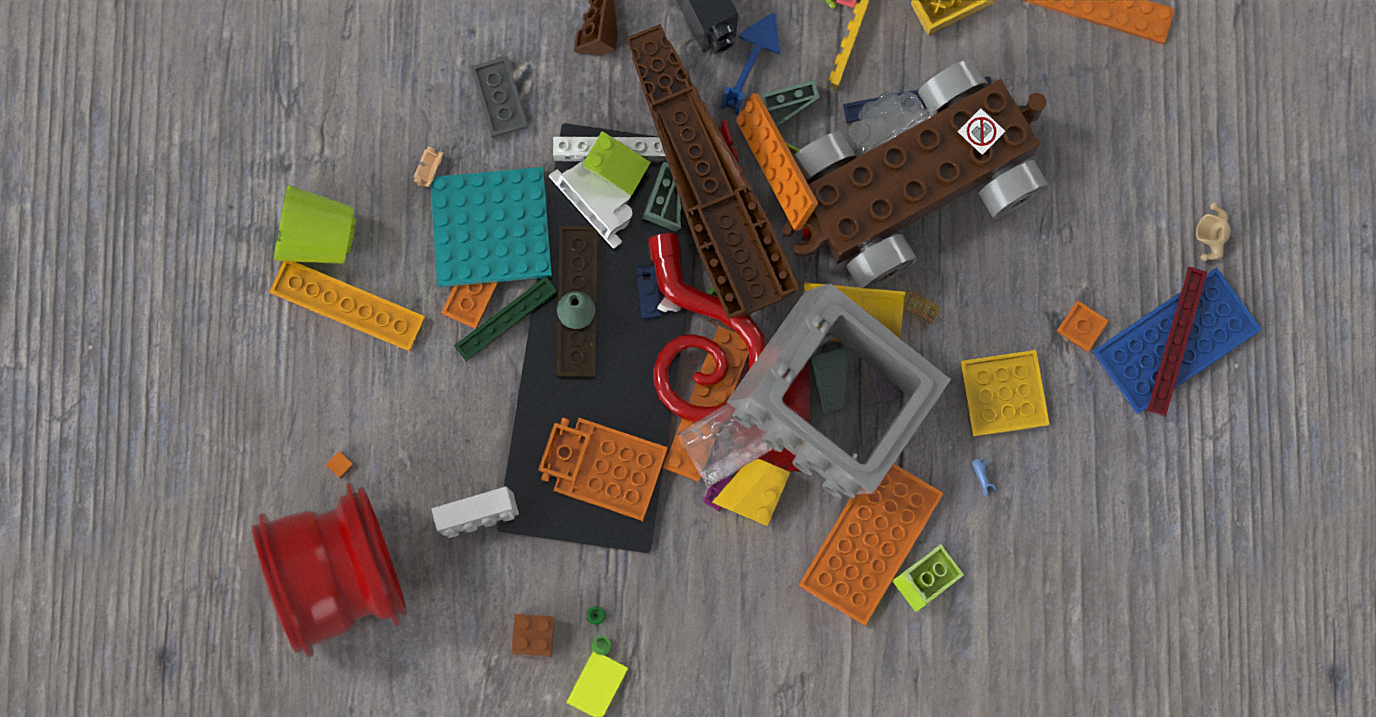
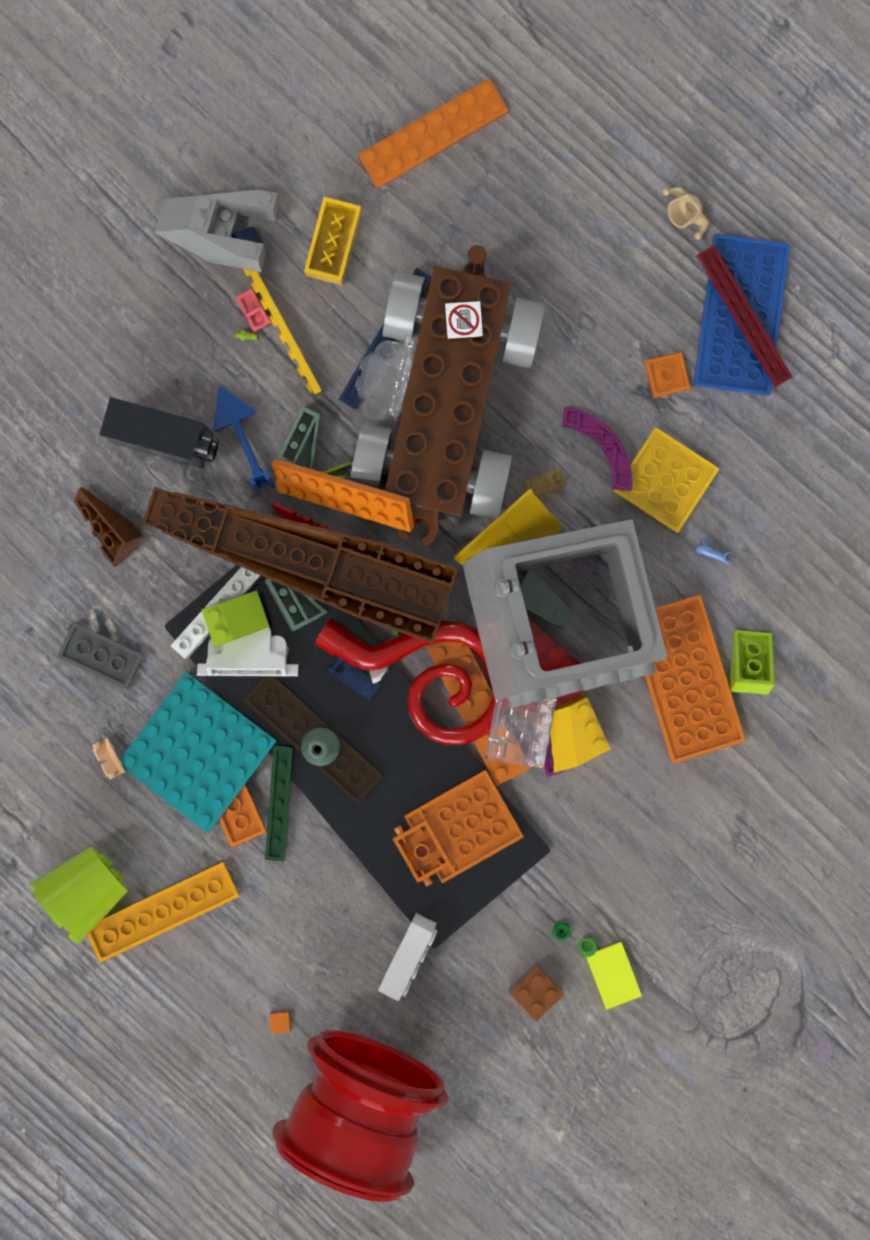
camera: 45 degrees left, 10 degrees up
none -> magenta tile [562,407,632,491]

